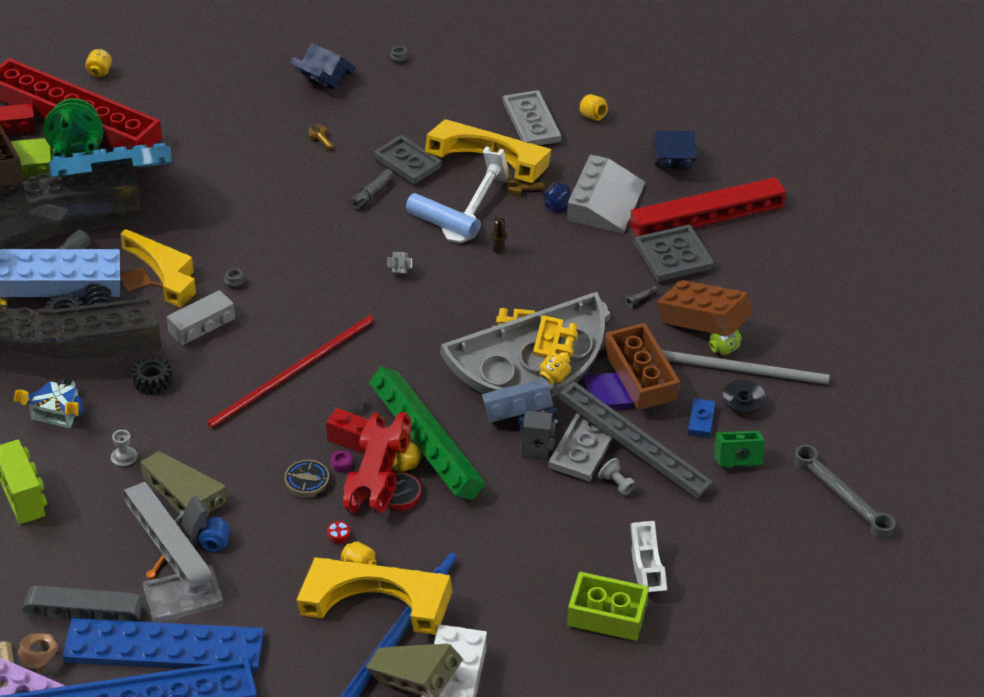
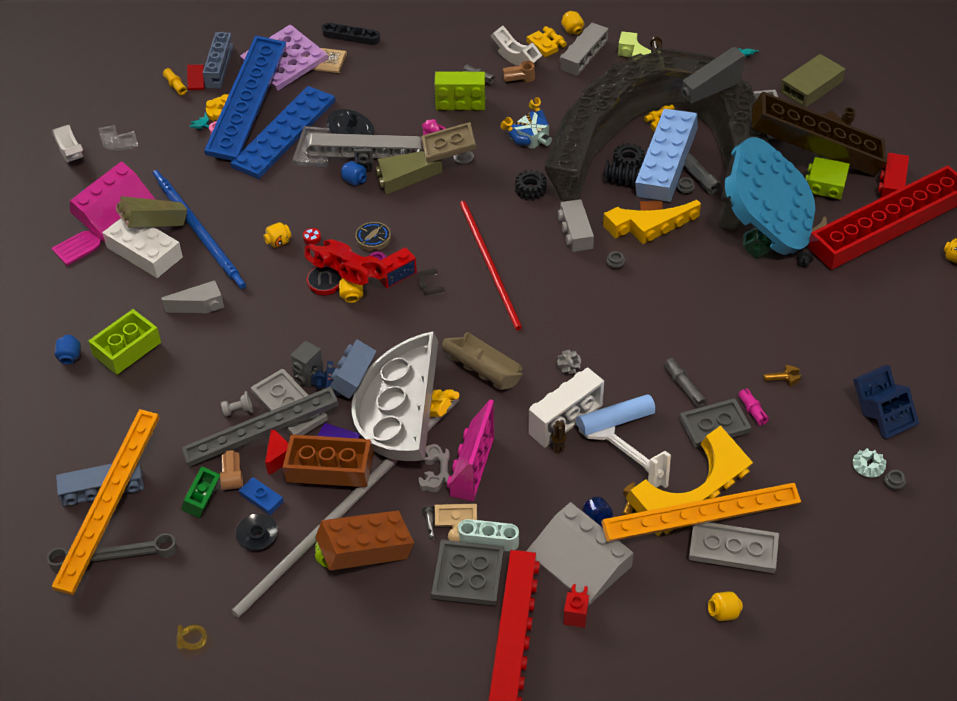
camera: 120 degrees right, 5 degrees up
medium nougat piece [18,633,59,674] -> none
dark grey beam [23,586,144,622] -> none
green piece [43,98,103,158] -> none
yellow arch [297,557,453,635] -> none
green brick [368,366,486,500] -> none
yellow plate [533,315,578,359] -> none
yellow head [539,352,571,385] -> none
white arch [630,521,667,592] -> none
dark blue bracket [653,131,697,168] -> none
none -> light orange plate [51,409,159,596]
none -> blue head [54,335,81,364]
none -> sand blue brick [56,461,145,506]
none -> light grey slope [161,280,224,313]
none -> clear yellow piece [177,625,207,650]
none -> medium nougat piece [220,450,243,491]
none -> red slope [265,430,289,474]
none -> black piece [327,109,374,135]
none -> dark tan tile [421,122,477,163]
none -> dark pink piece [422,119,446,135]
none -> tan plate [435,504,477,542]
none -> dark tan container [442,332,523,390]
none -> dark pink slope [447,400,495,501]
none -> light aqua beam [458,519,519,551]
none -> white brick [529,367,604,448]
none -> red brick [563,584,589,628]
none -> light orange plate [601,483,801,542]
none -> dark pink pin [738,388,769,426]
none -> clear green brick [743,227,772,259]
none -> light aqua gear [853,448,886,477]

